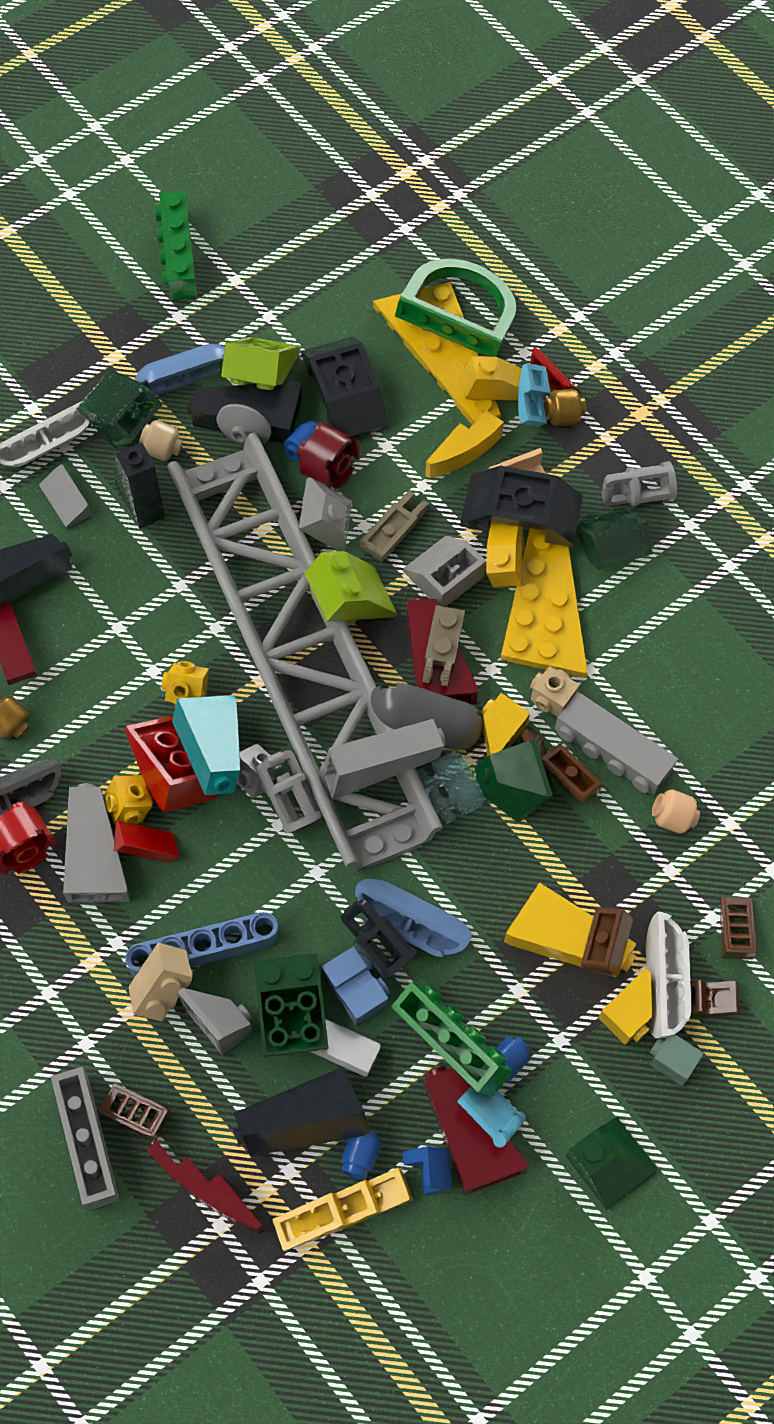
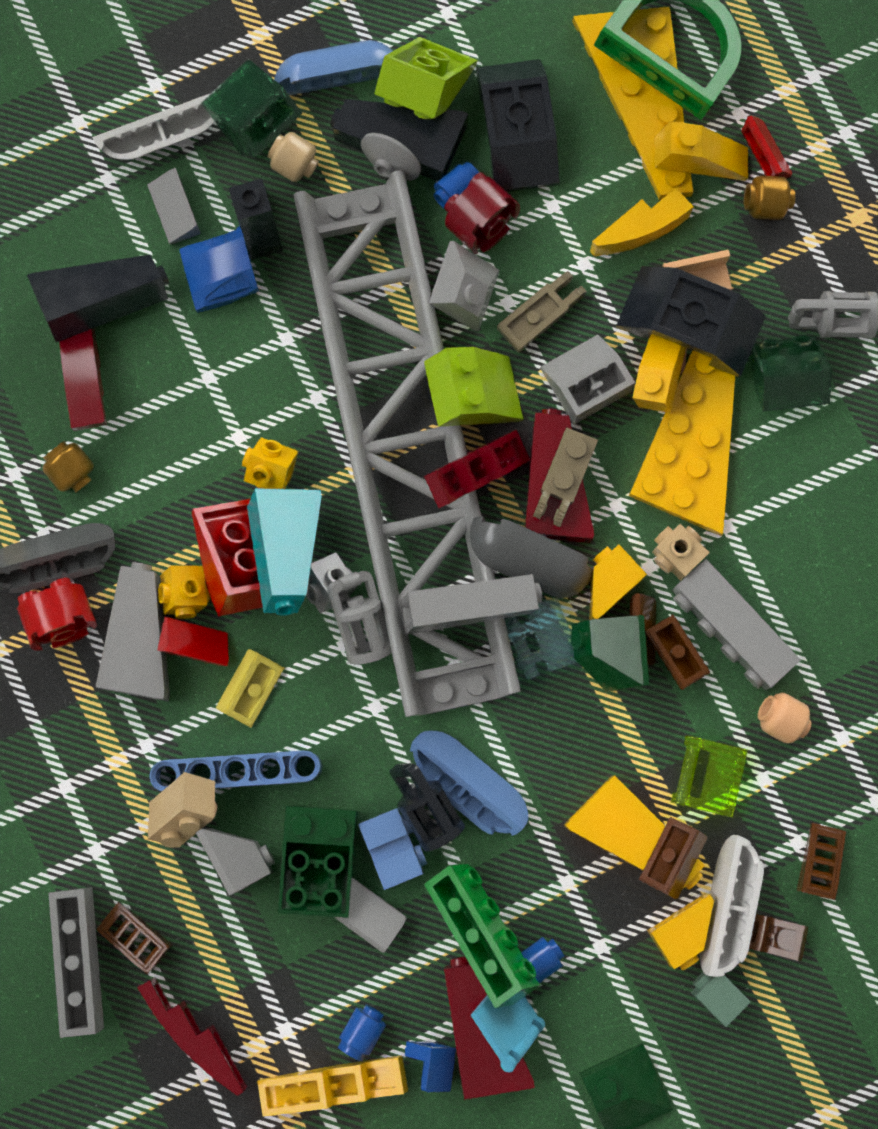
camera: 15 degrees right, 15 degrees up
black slope [232,1067,371,1157] -> none
medium azure slope [518,363,550,427] -> none
none -> blue slope [179,226,259,313]
none -> light yellow slope [216,649,284,728]
none -> dark red slope [424,429,530,508]
none -> clear neon green plate [670,735,748,818]

